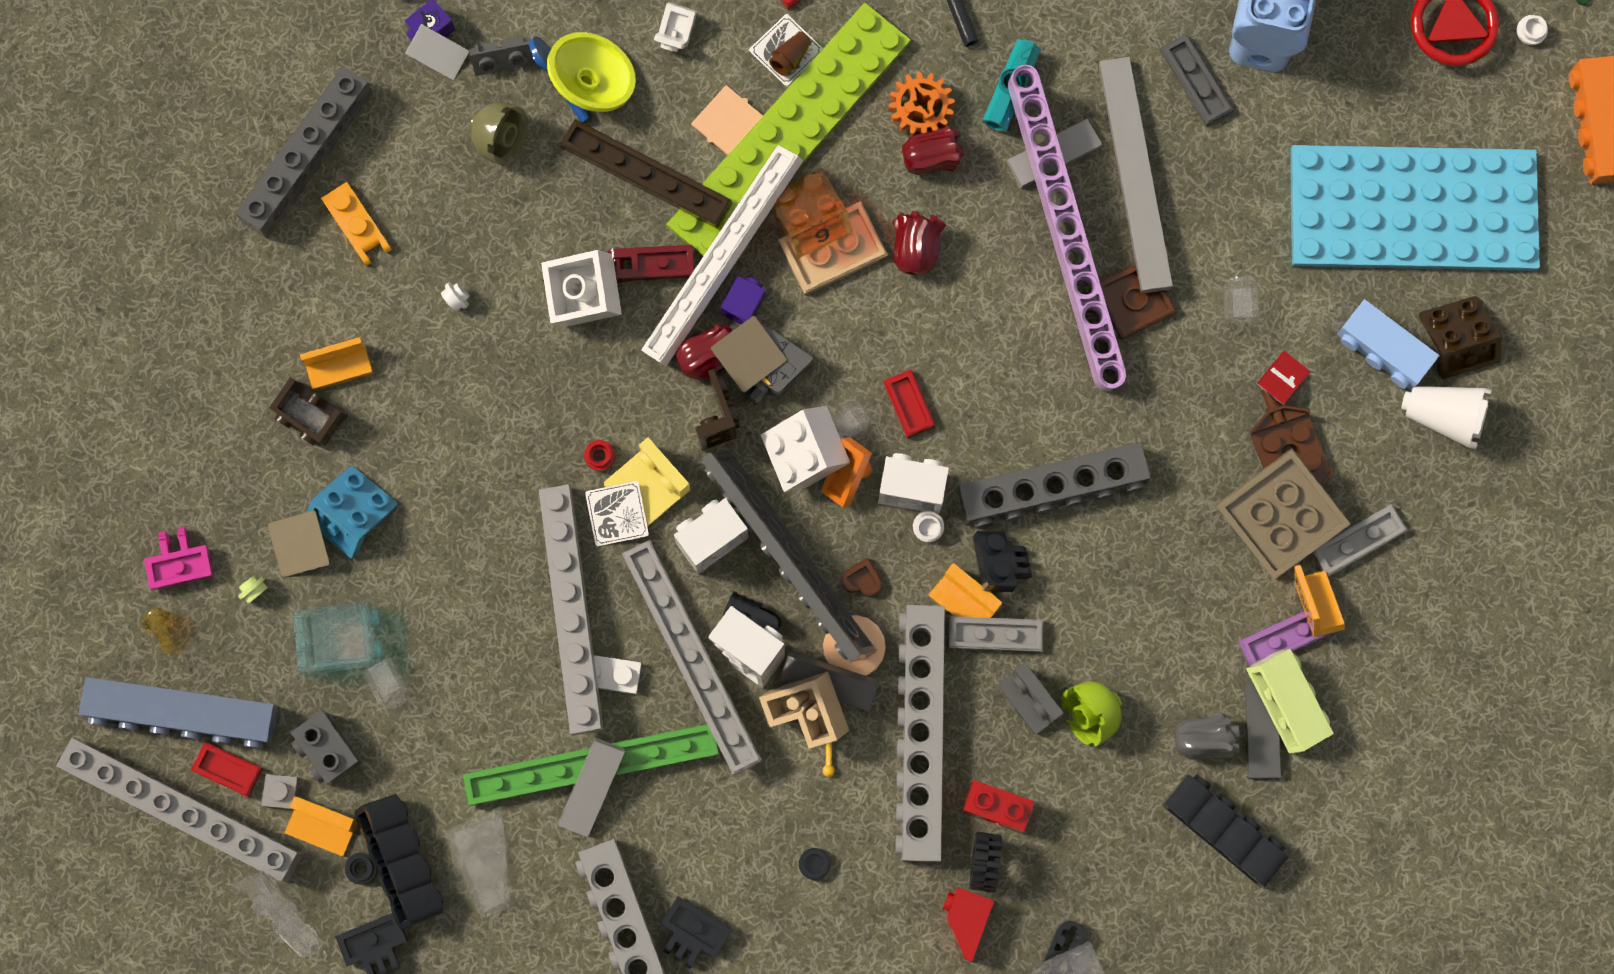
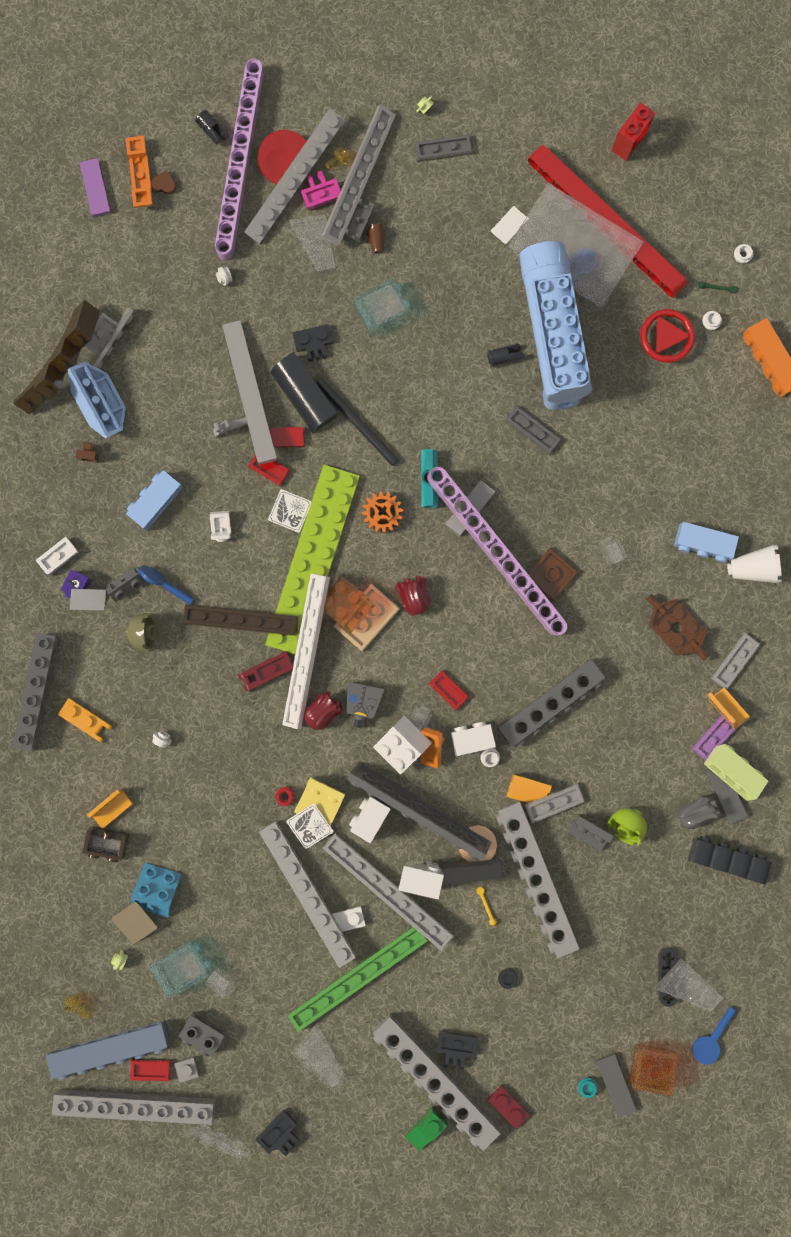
camera: 25 degrees left, 5 degrees up
dark pink hinge [144,526,214,591] -> none
light orange panel [285,796,357,857] -> none
black plate [345,852,377,885] -> none
black brick [355,794,443,930] -> none
white brick [541,250,622,327] -> none
neon yellow dish [547,32,636,112] -> none
light grey tile [558,738,625,837] -> none
light nougat piece [691,85,763,155] -> none
dark brown bracket [695,369,740,451] -> none
dark tan sticker [711,316,787,392] -> none
dark purple brick [721,276,766,324] -> none
black hinge [723,591,782,631] -> none
tan brick [759,671,849,749] -> none
reddish brown cone [769,31,812,76] -> none
reddish brown tile [842,558,882,597] -> none
dark red piece [902,126,964,175] -> none
red slope [942,887,994,962] -> none
red brick [961,780,1035,833] -> none
black tyre [969,832,1002,893] -> none
black hinge [972,531,1032,592] -> none
light grey tile [1099,57,1173,294] -> none
dark tan plate [1216,448,1351,580] -> none
red sticker [1256,351,1310,405] -> none
medium azure plate [1290,145,1540,271] -> none
dark brown bracket [1419,296,1502,379] -> none

